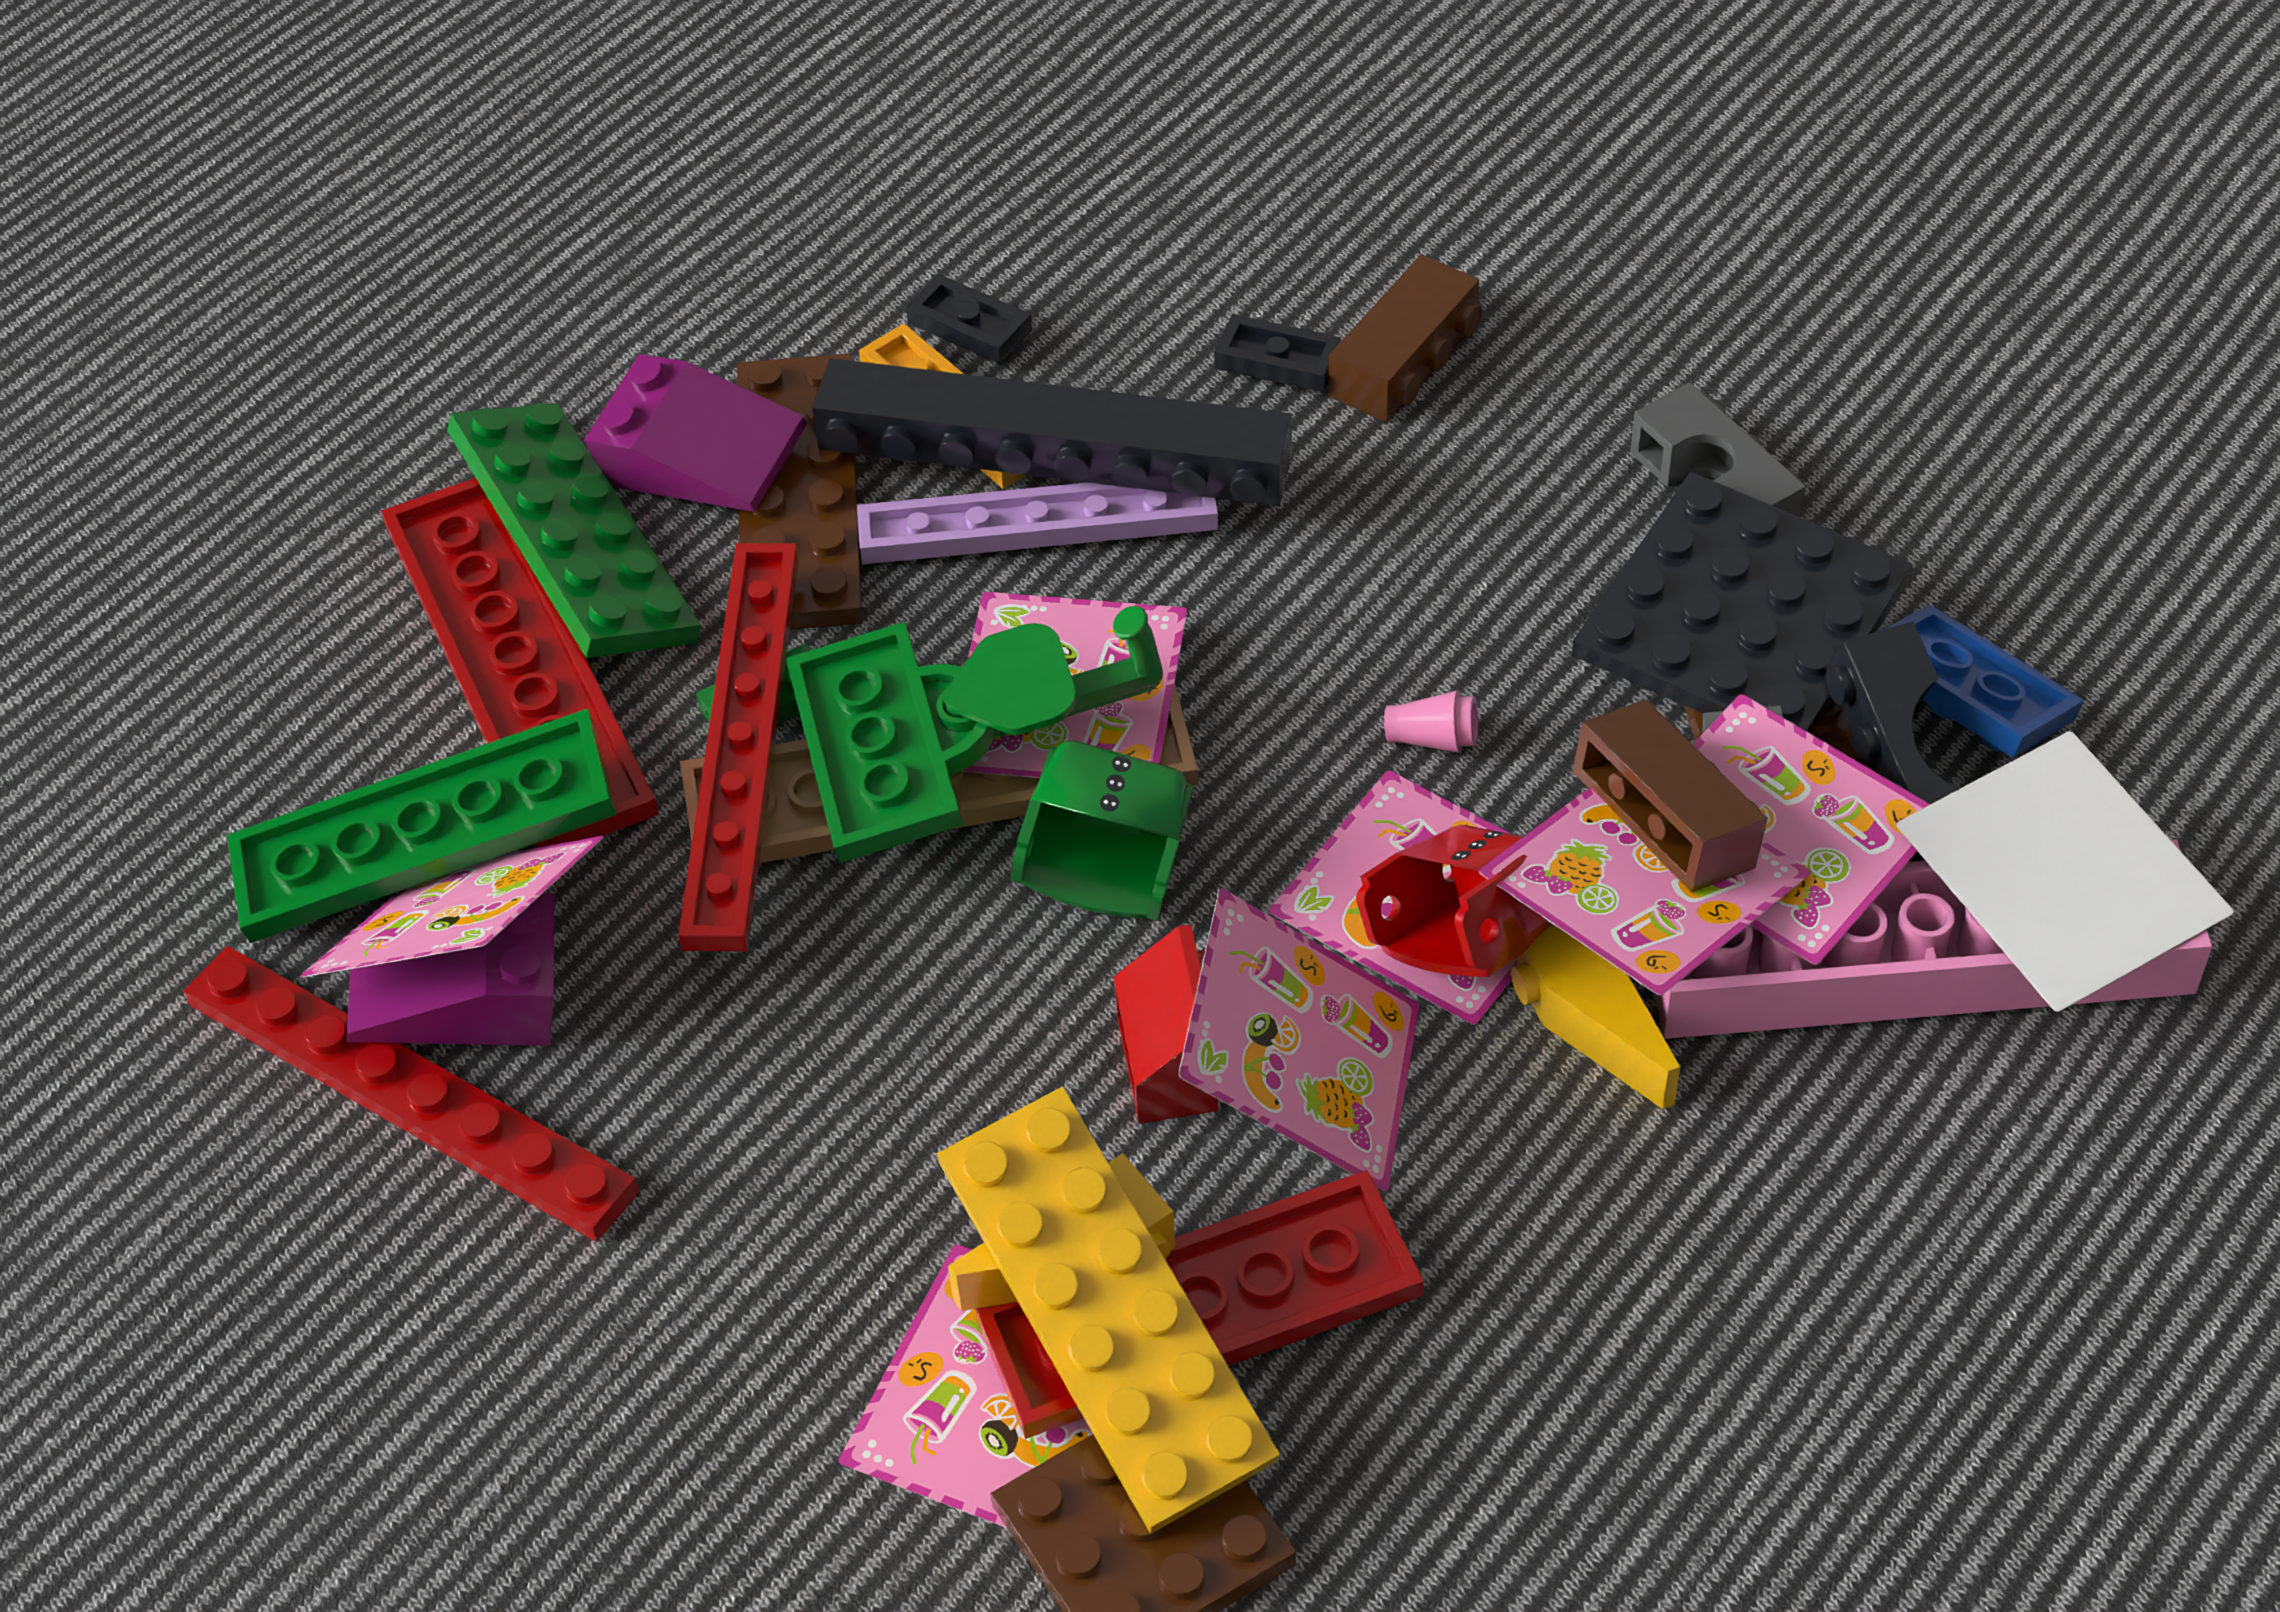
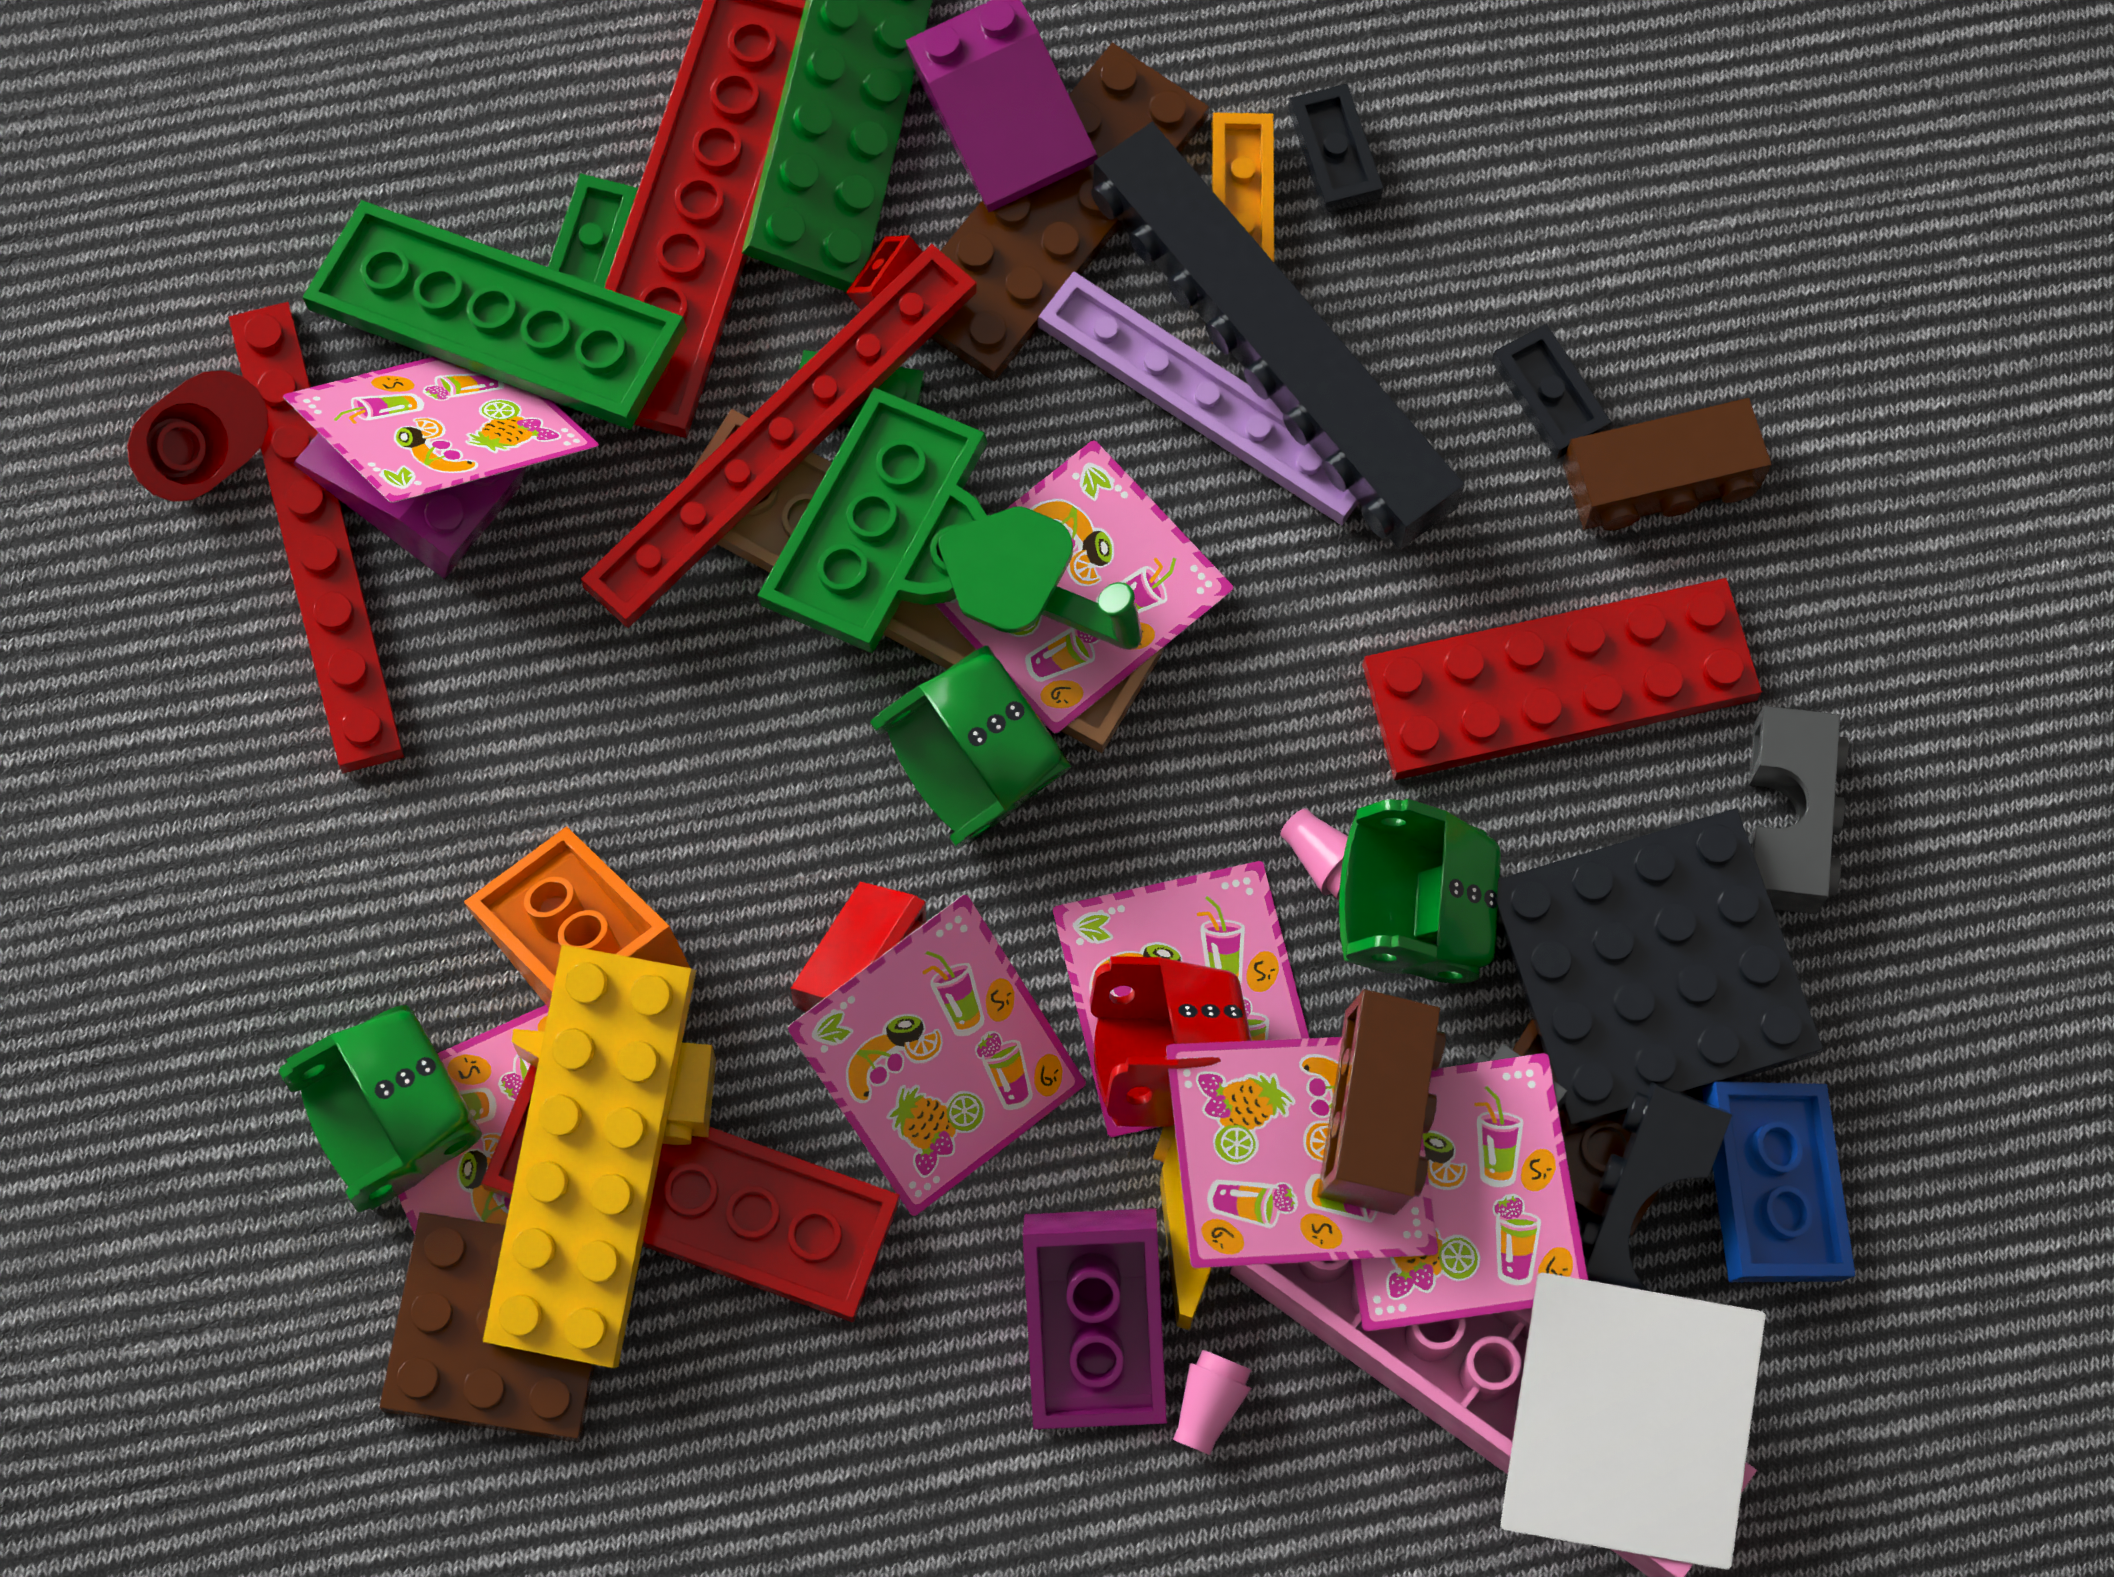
camera: 35 degrees right, 20 degrees up
none -> red piece [127,370,268,502]
none -> green piece [278,1005,482,1212]
none -> orange slope [464,826,690,1008]
none -> green plate [548,173,638,288]
none -> red piece [846,235,923,310]
none -> magenta slope [1023,1208,1167,1430]
none -> bright pink cone [1173,1350,1252,1455]
none -> green piece [1339,799,1501,983]
none -> red plate [1362,578,1762,781]

